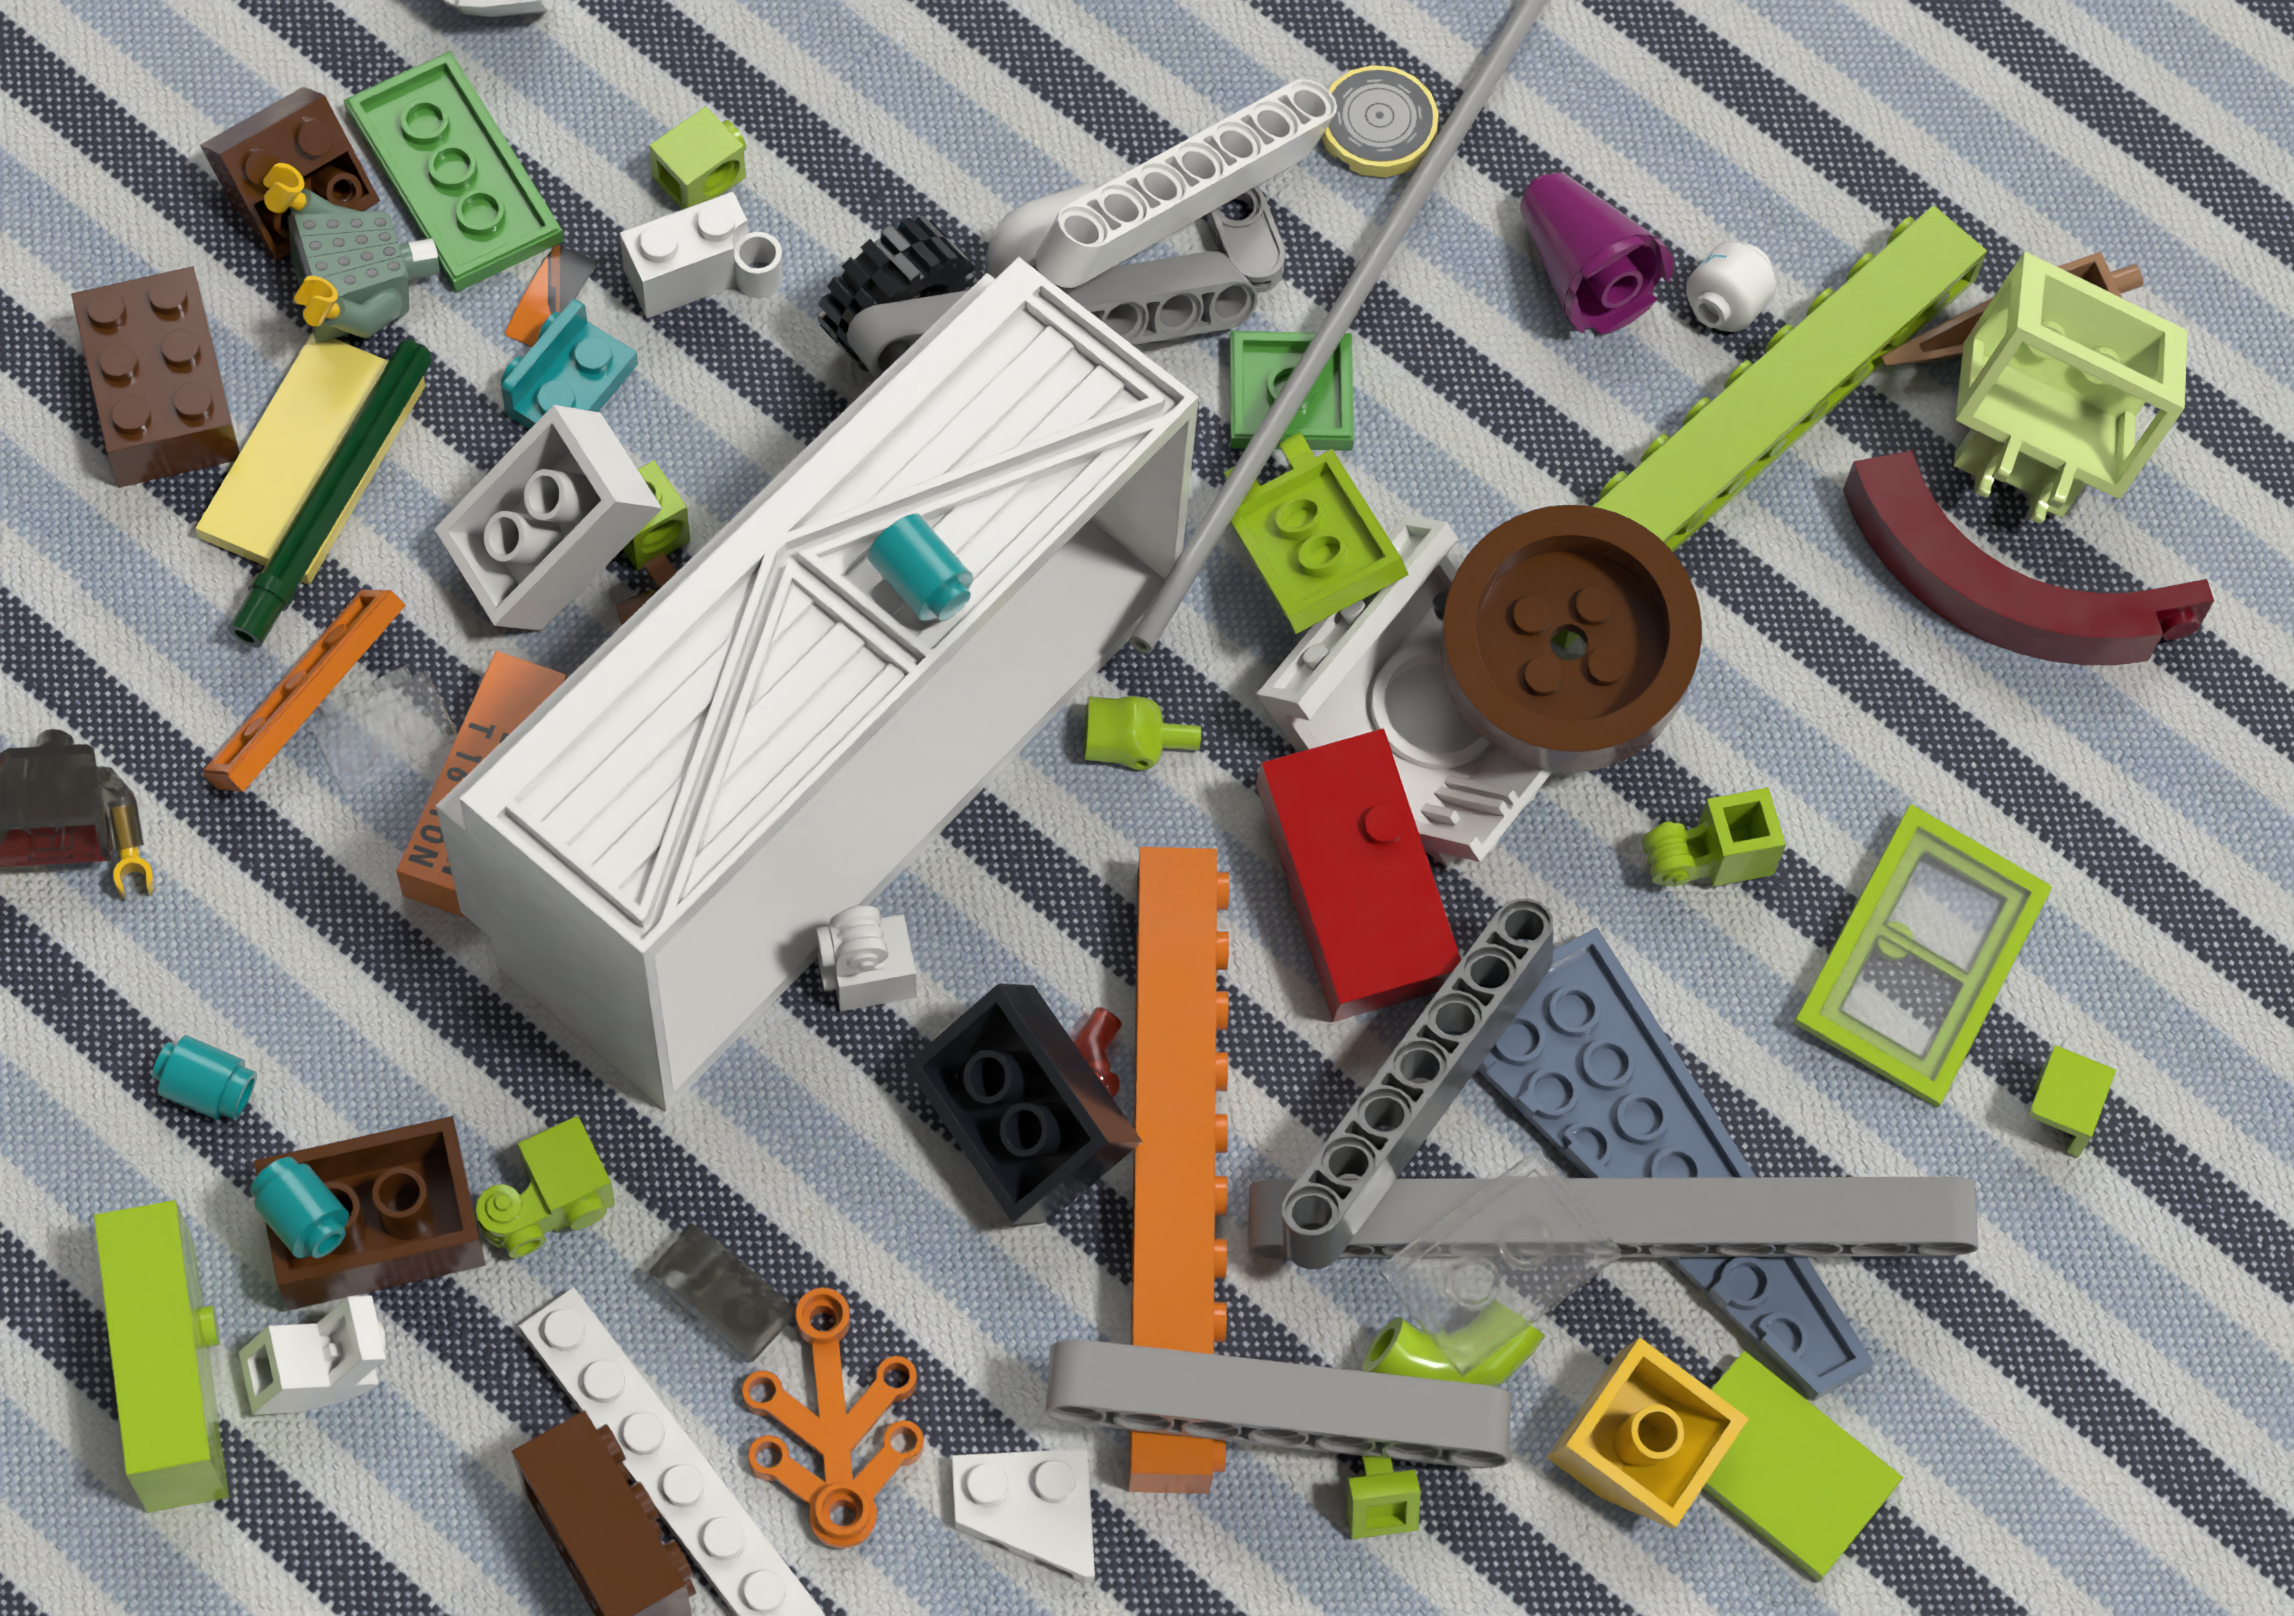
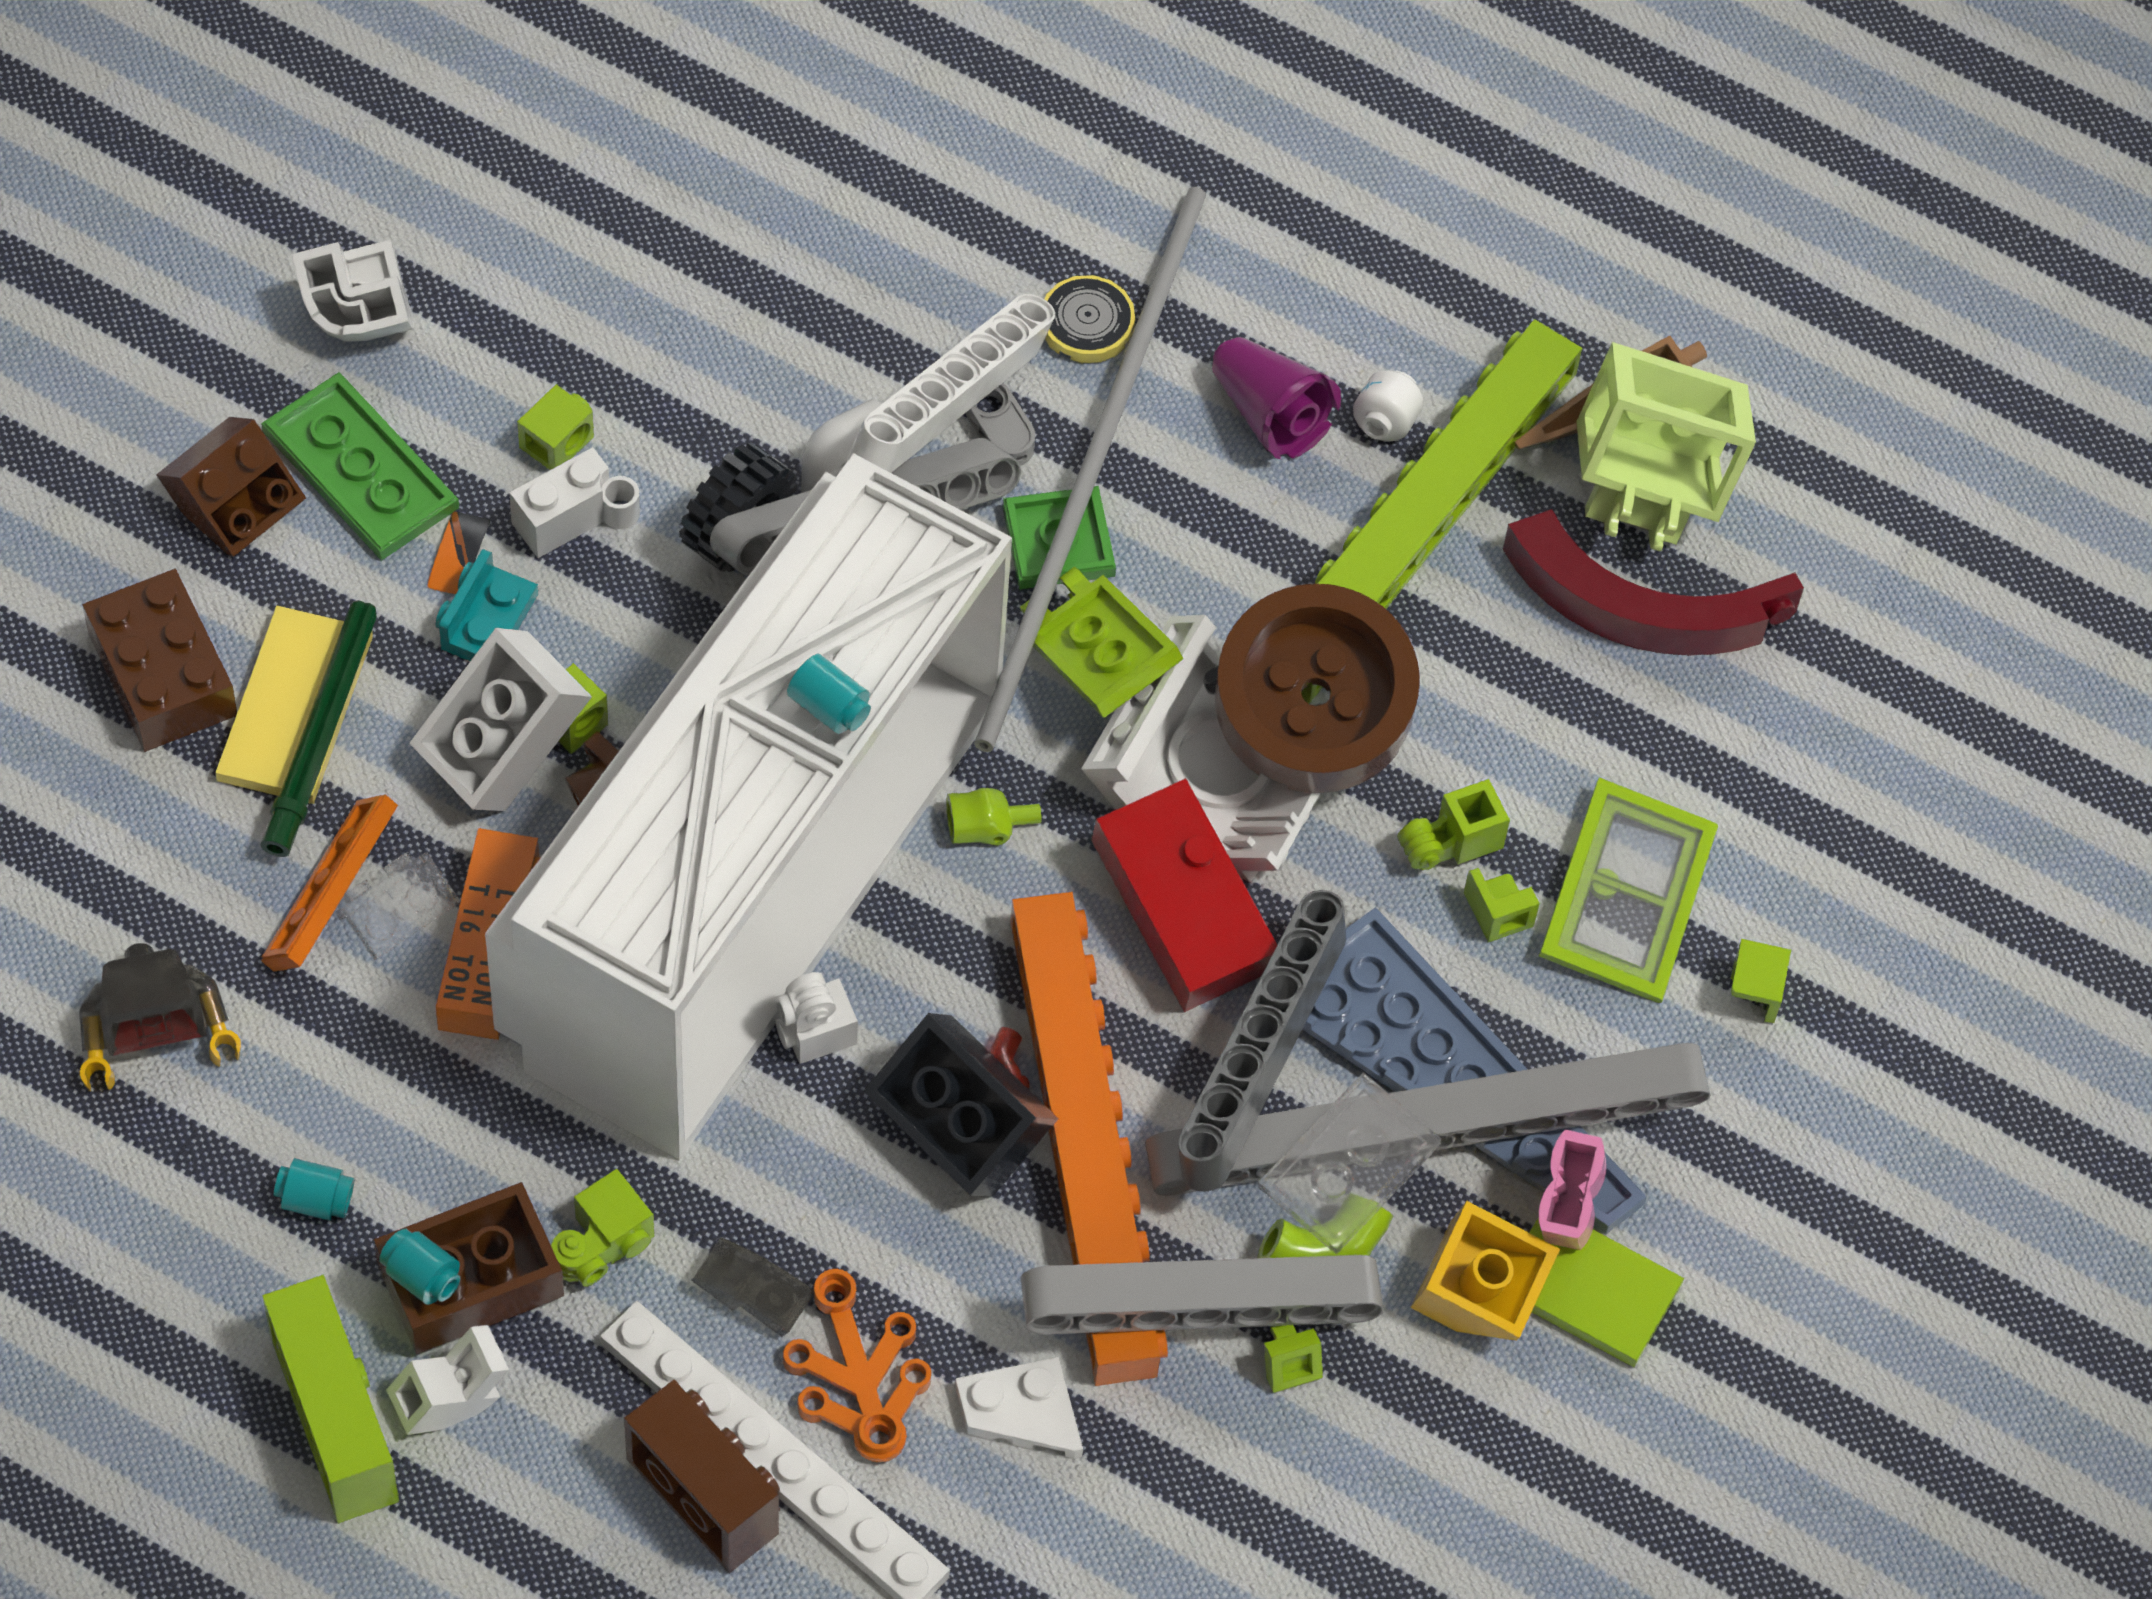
camera: 10 degrees left, 5 degrees down
sand green torso [263,163,439,343] -> none
none -> lime panel [1463,868,1540,943]
none -> bright pink brick [1539,1130,1606,1250]

